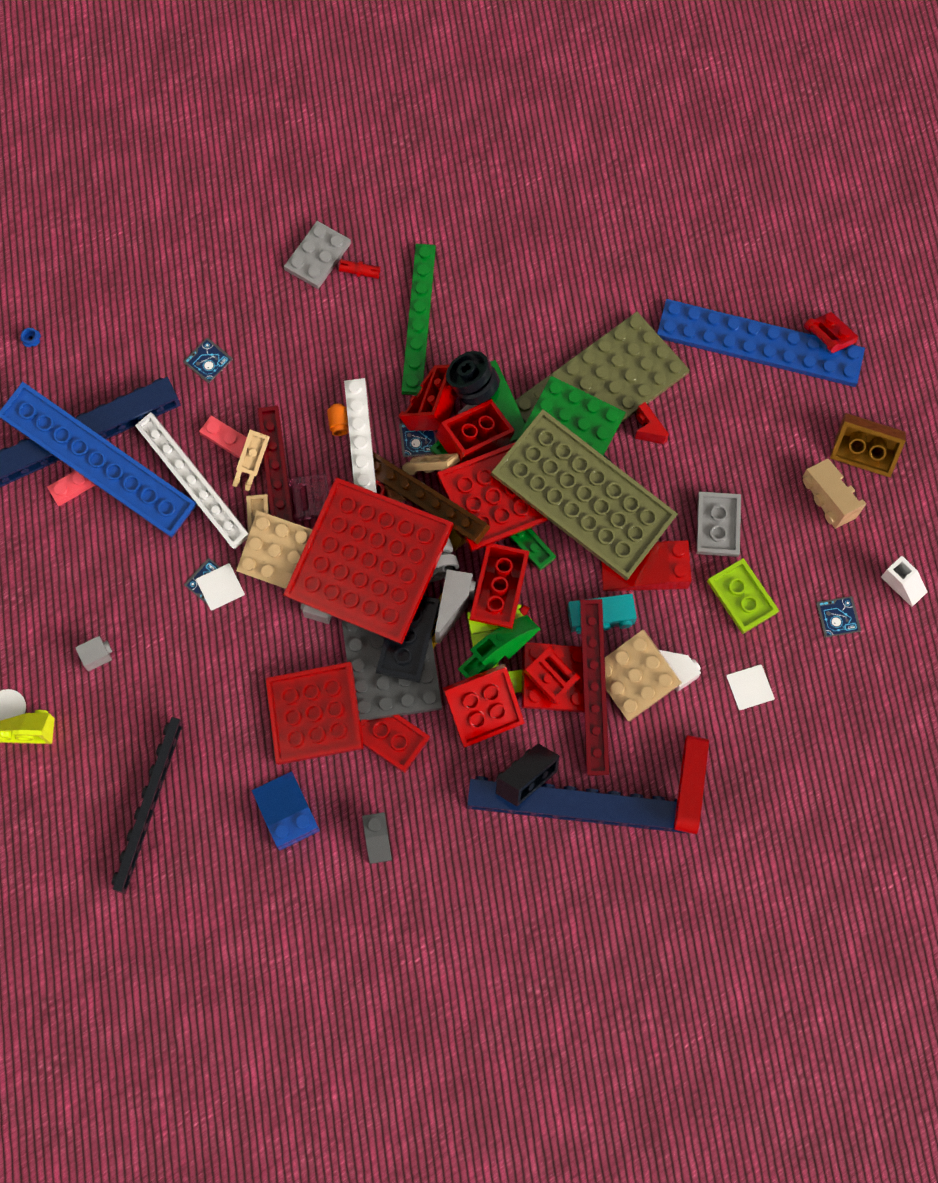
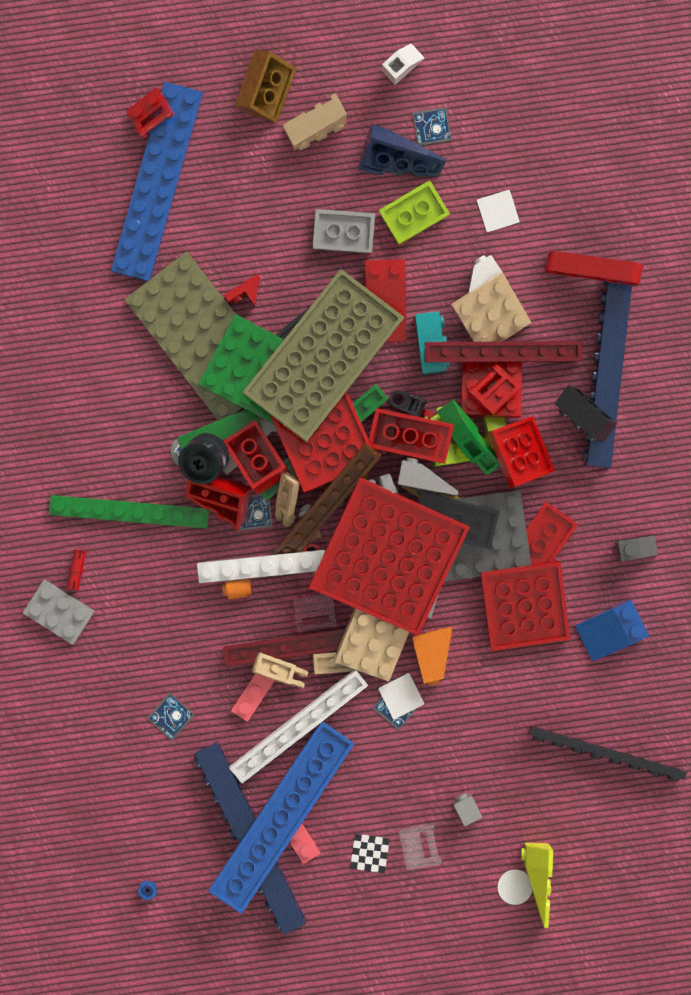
camera: 85 degrees left, 15 degrees up
none -> sticker [350,834,390,873]
none -> dark blue wedge [358,124,446,177]
none -> black piece [389,390,428,418]
none -> clear plate [399,823,442,871]
none -> orange slope [411,626,452,686]

